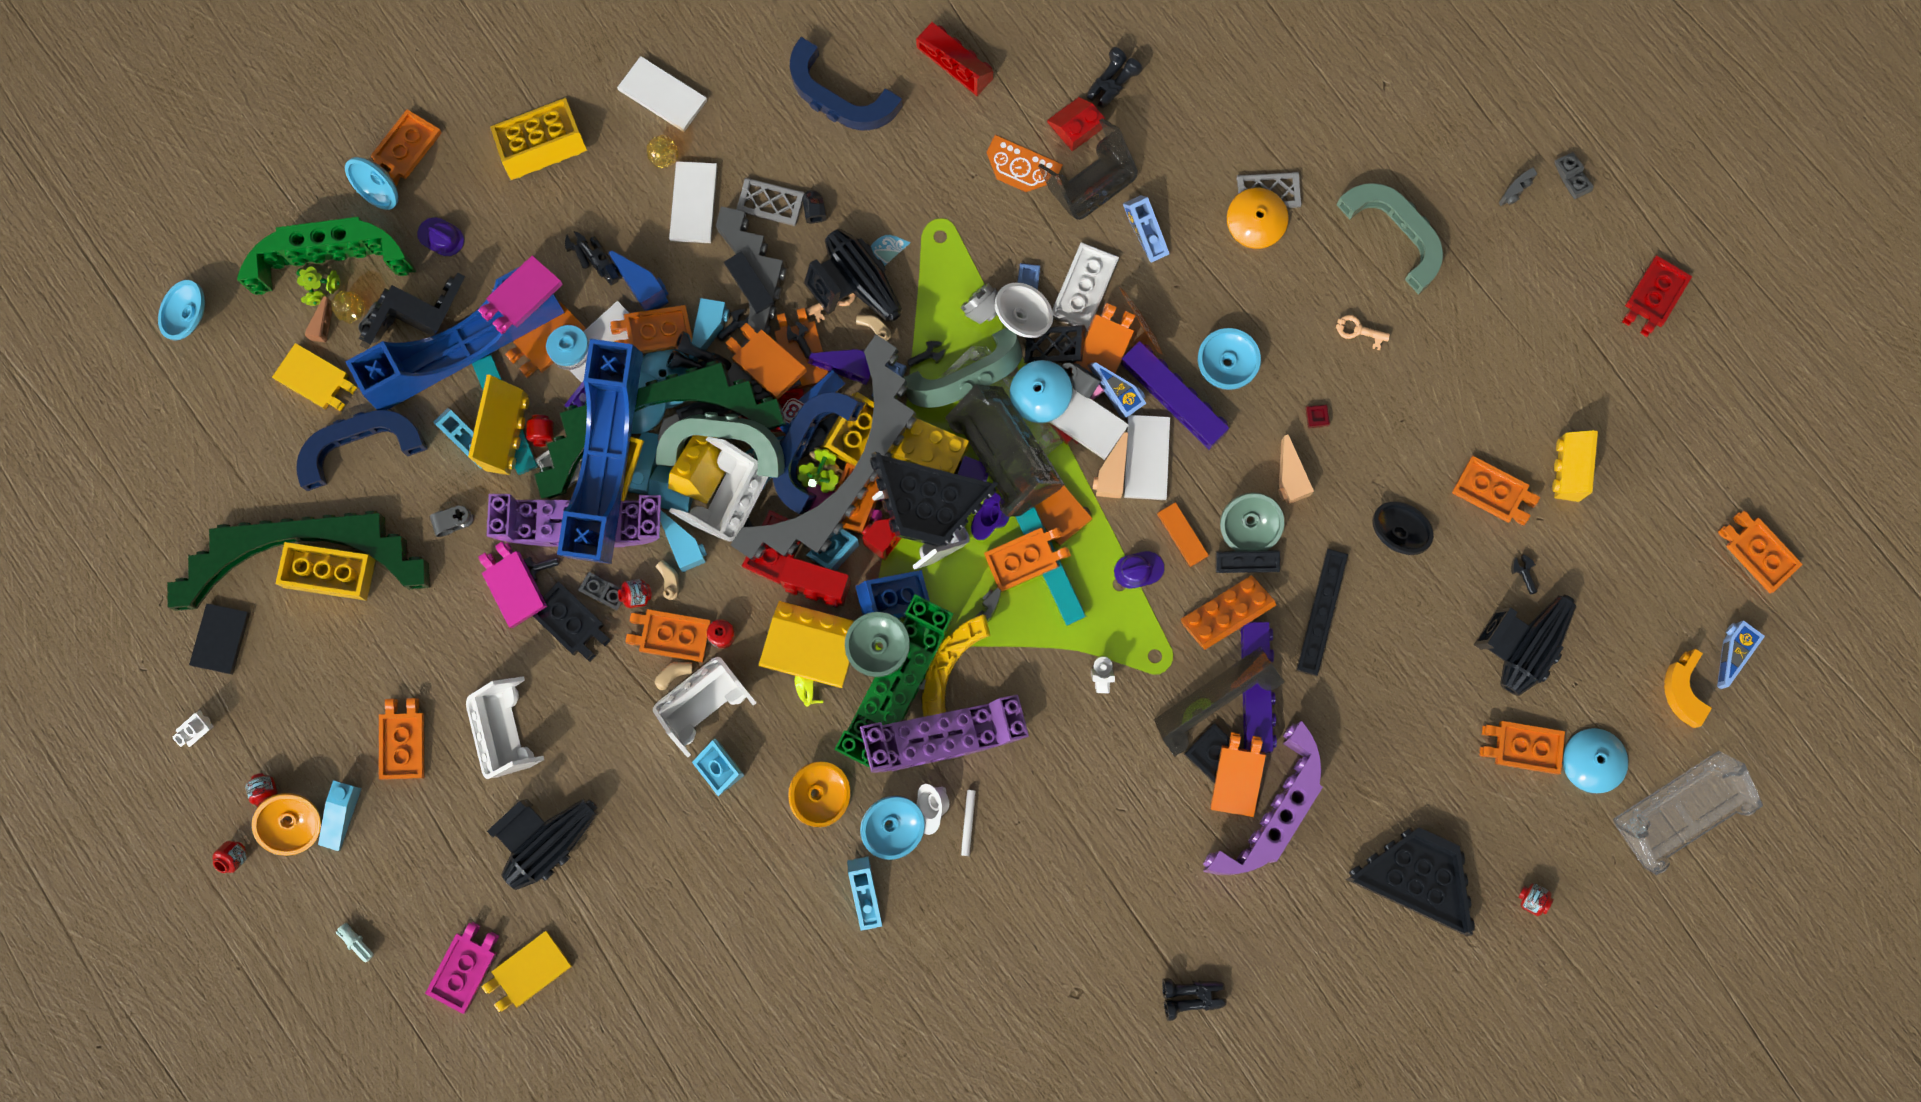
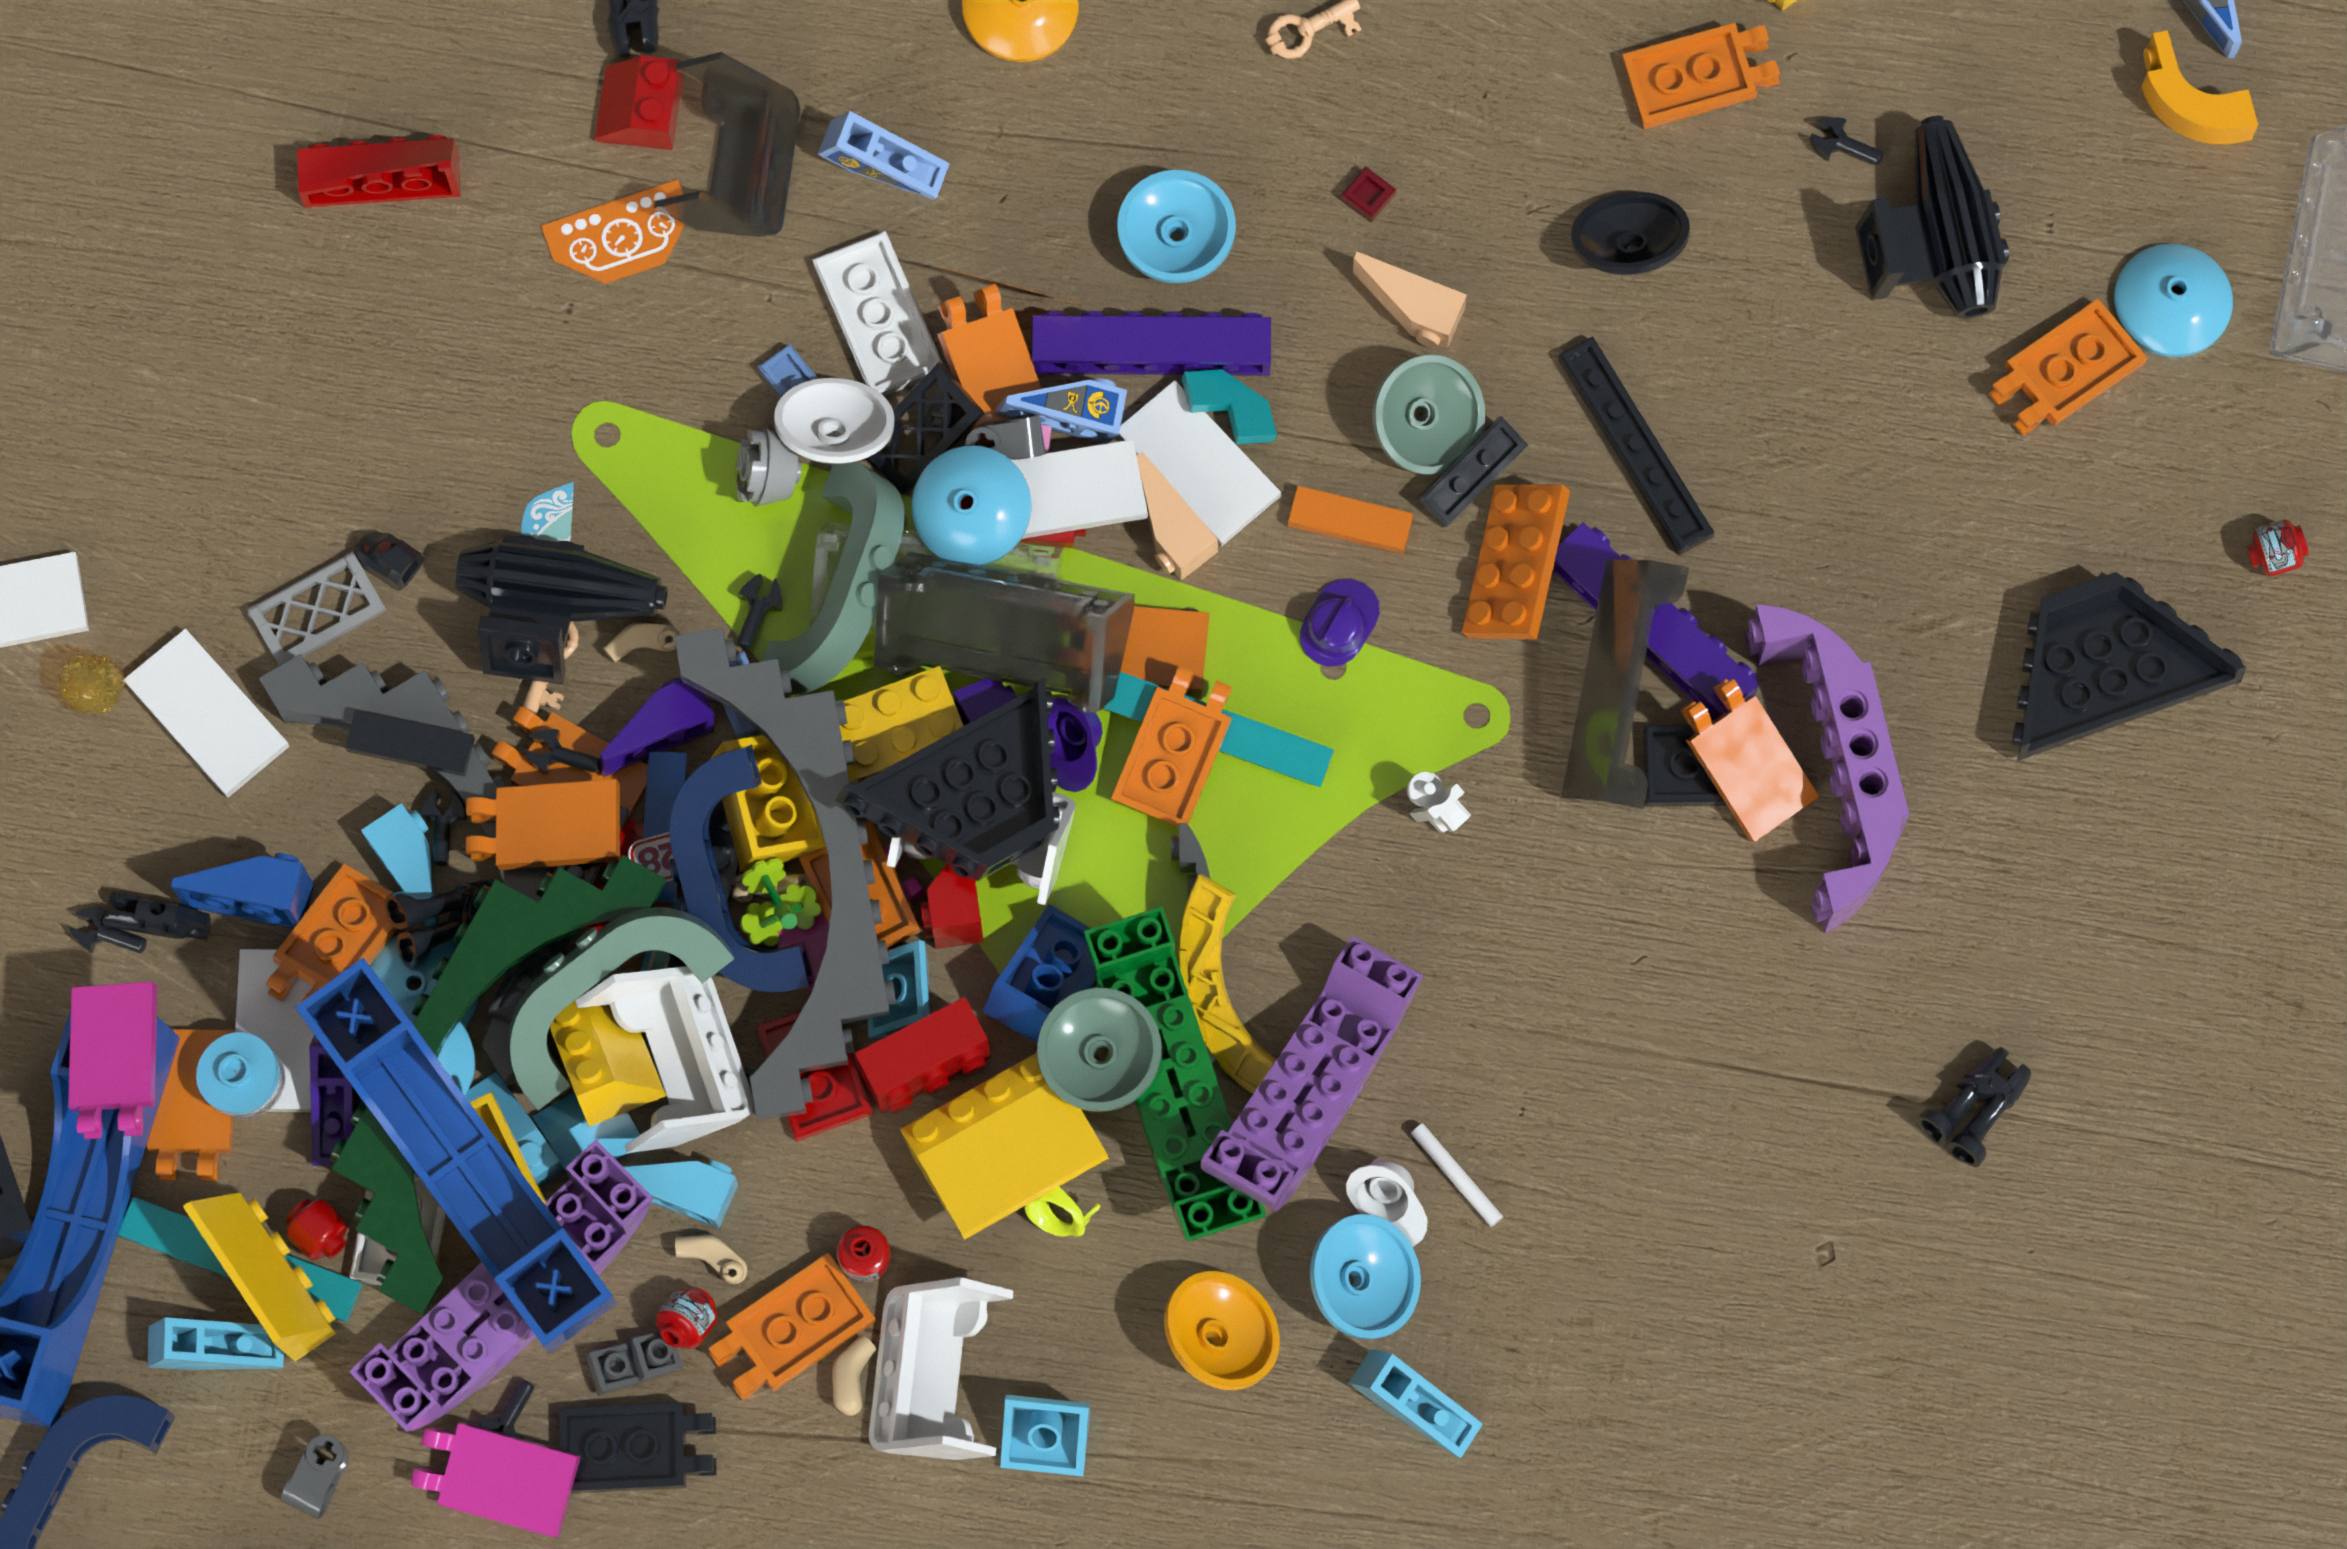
camera: 45 degrees left, 5 degrees down
dark blue arch [790,37,903,130] -> none
none -> teal tile [1182,369,1277,444]

